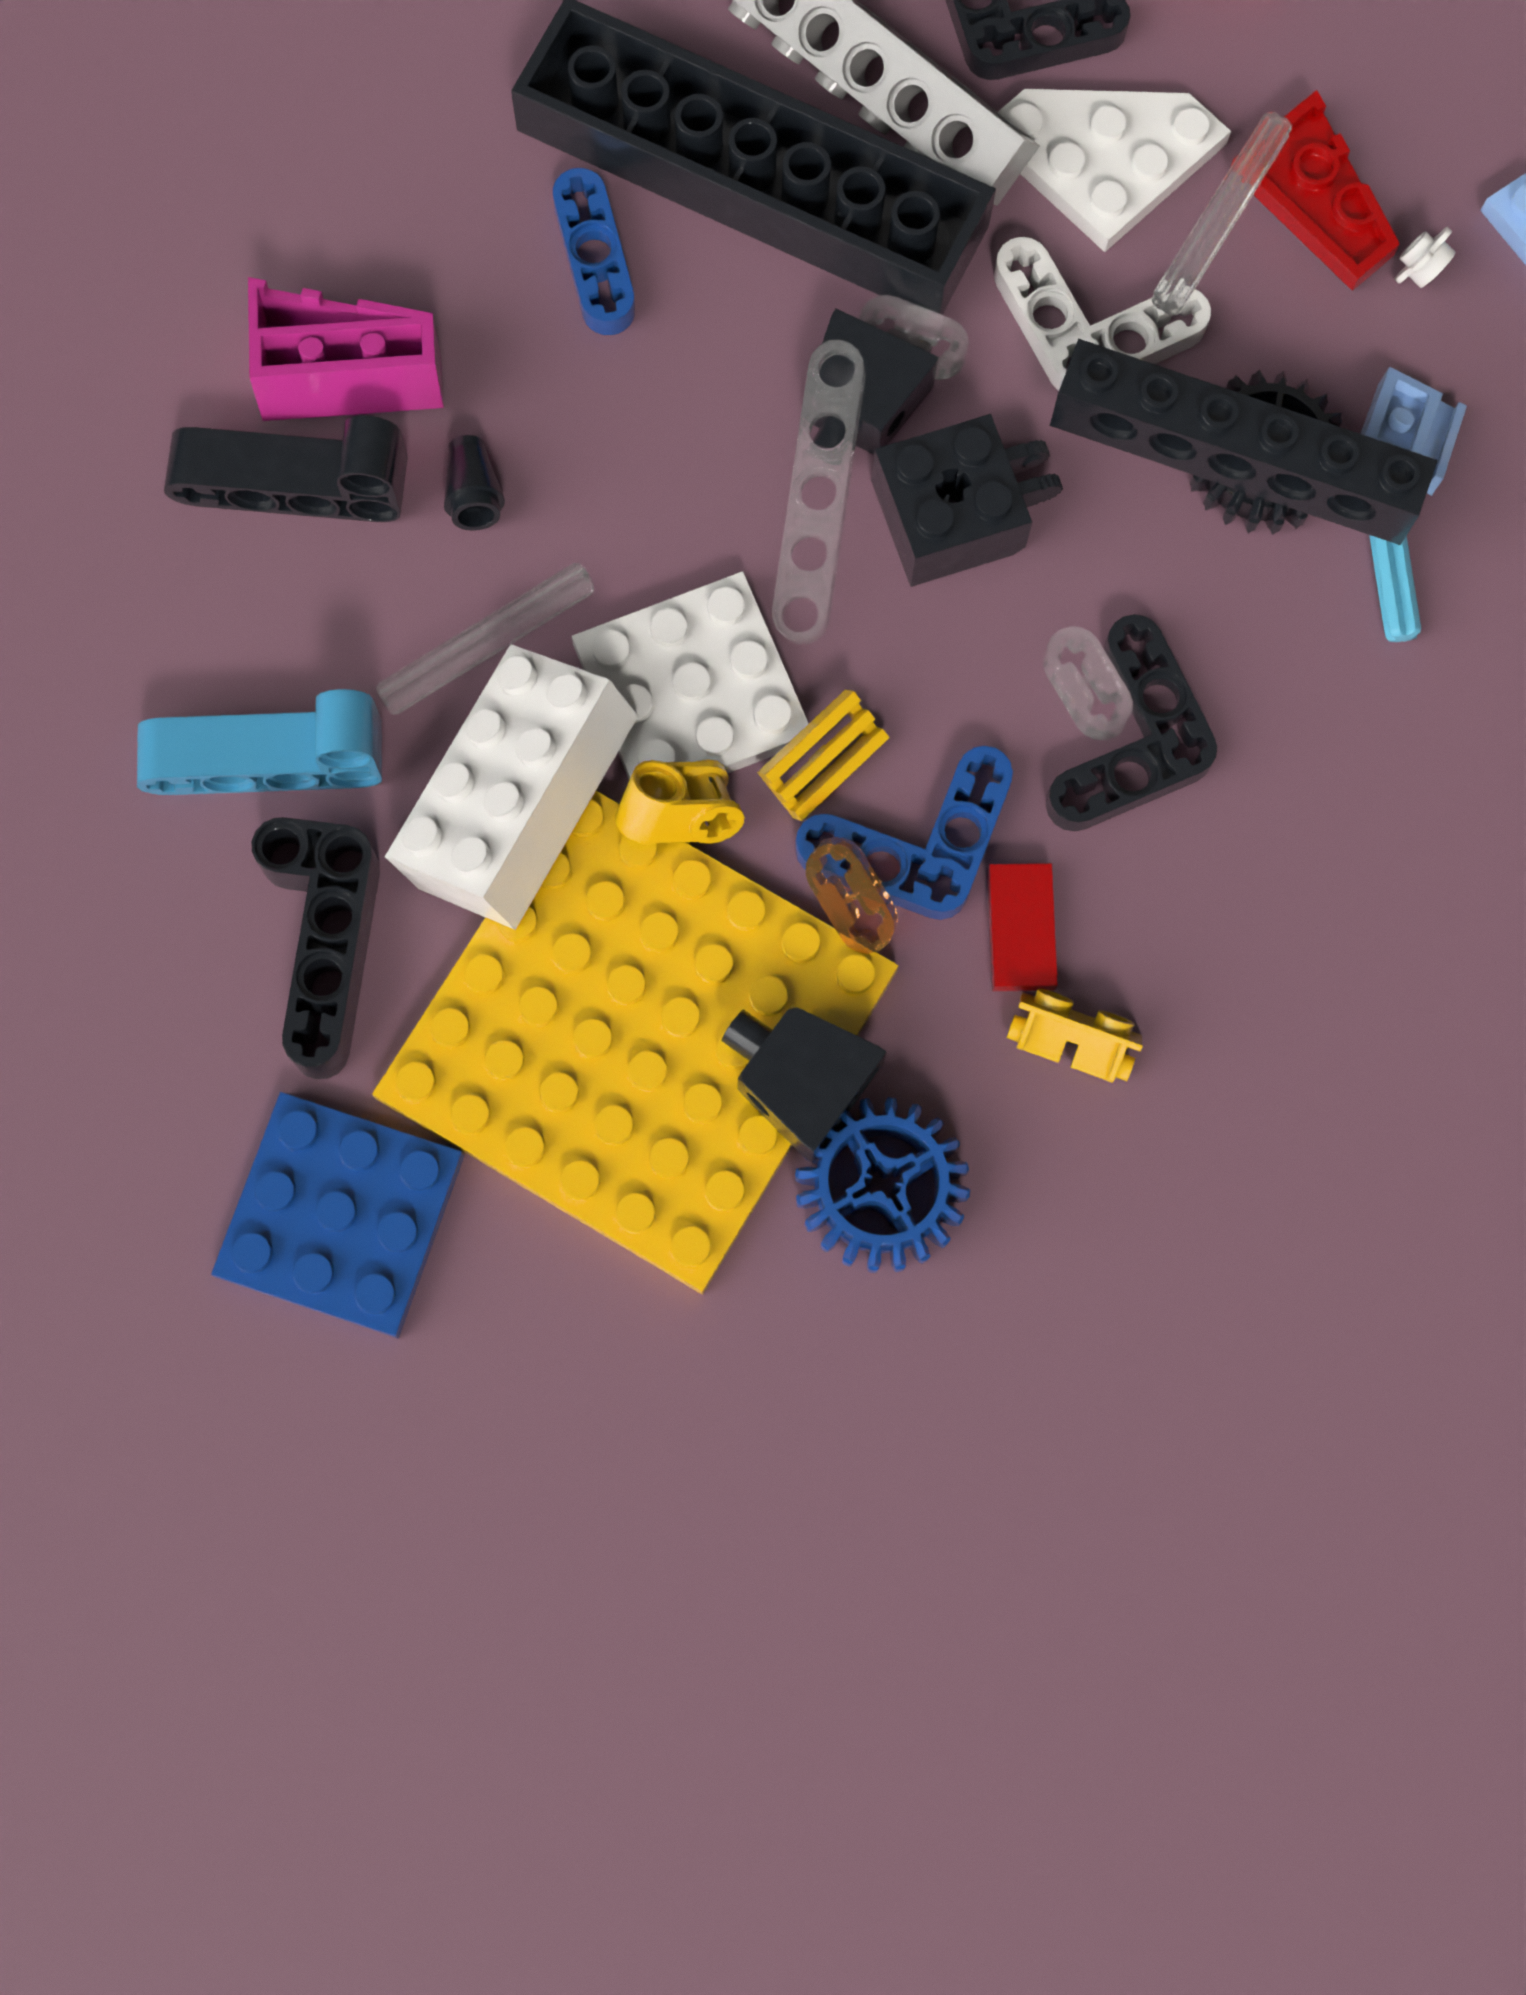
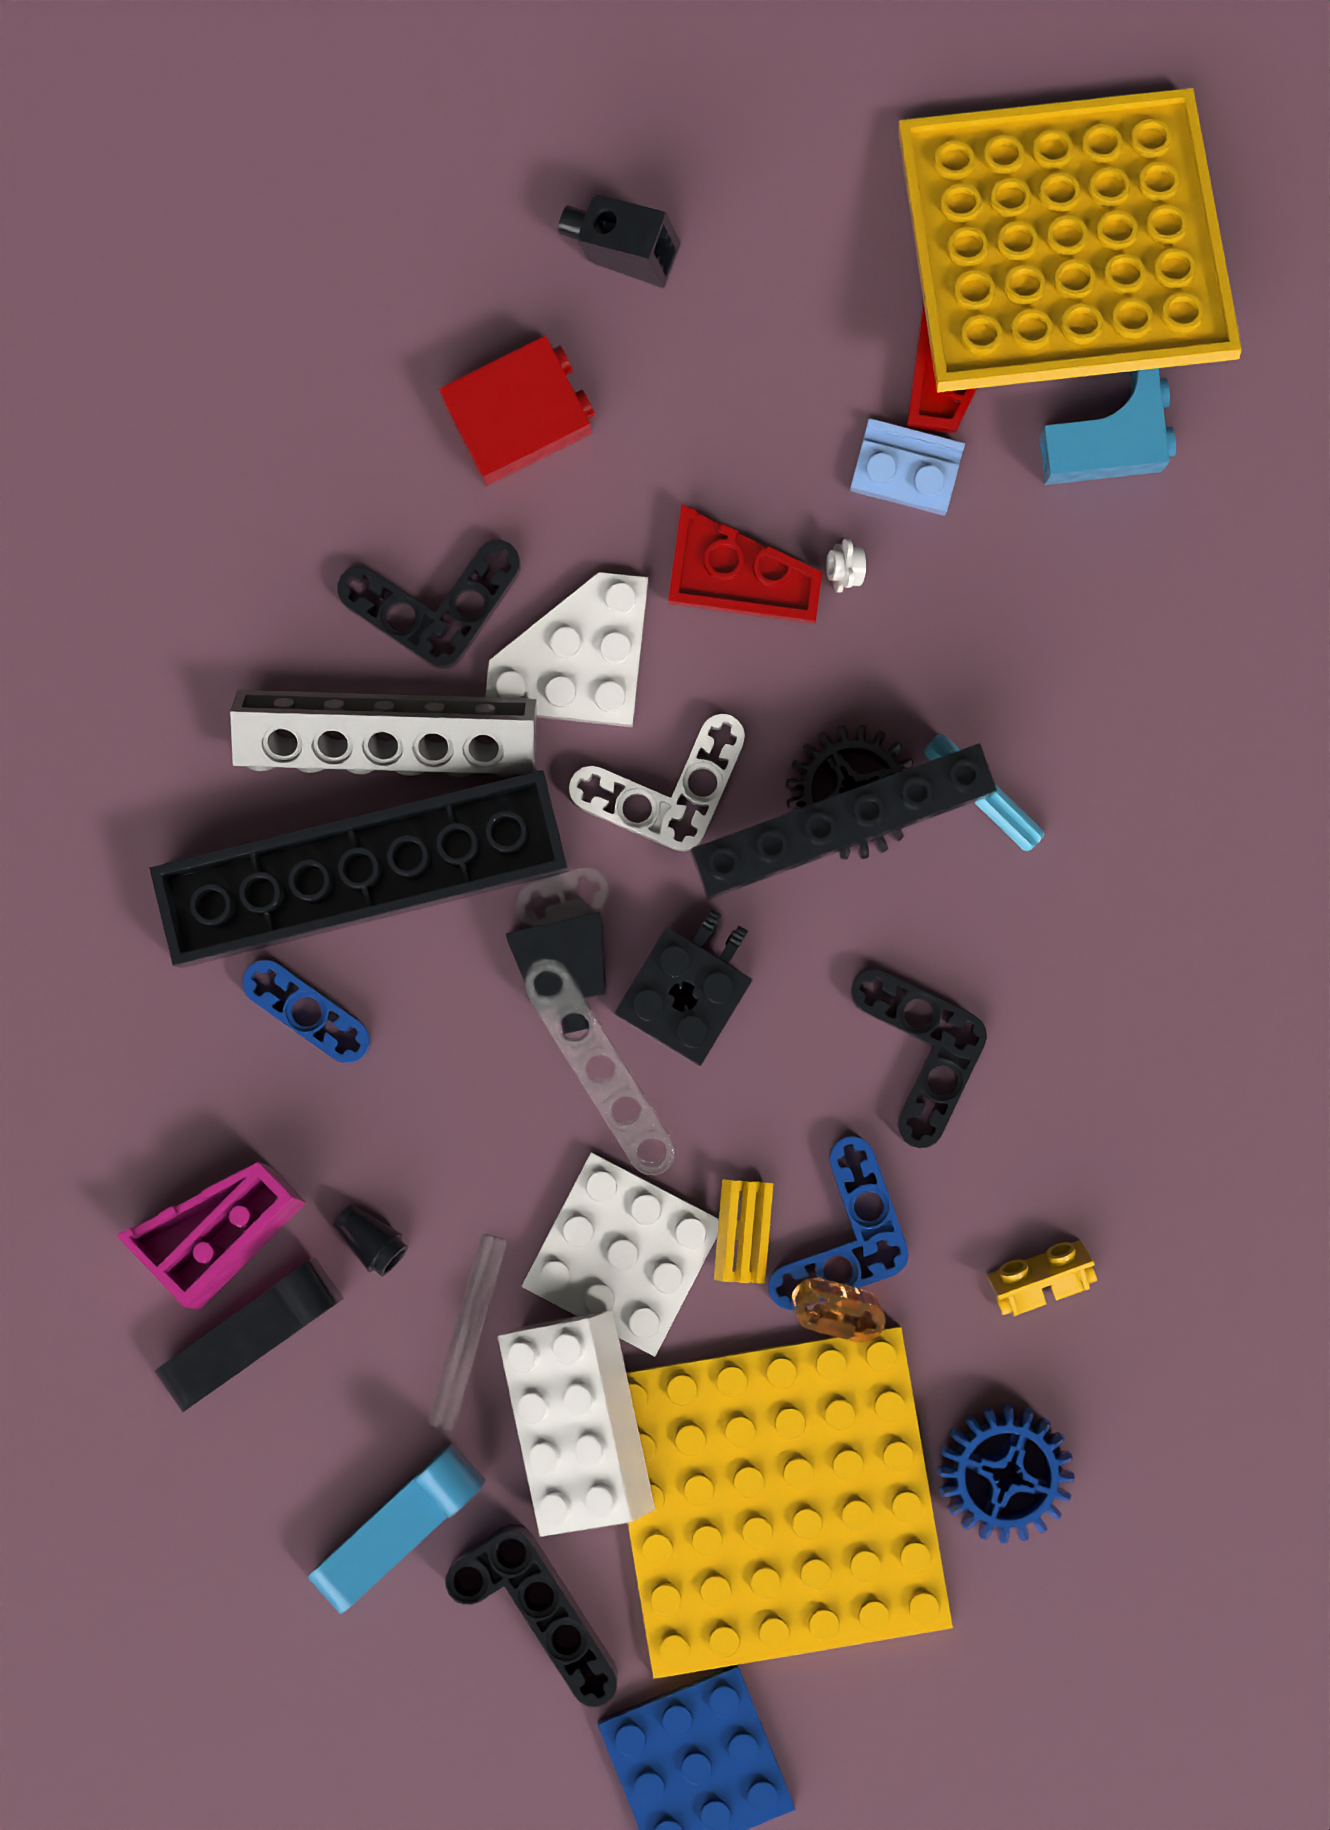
camera: 35 degrees left, 10 degrees up
yellow piece [615,759,745,845] -> none
black torso [721,1006,887,1163] -> none
red tile [987,863,1058,992] -> none
clear beam [1043,626,1133,740] -> none
clear axle [1152,111,1292,316] -> none
light blue plate [1360,367,1467,496] -> none

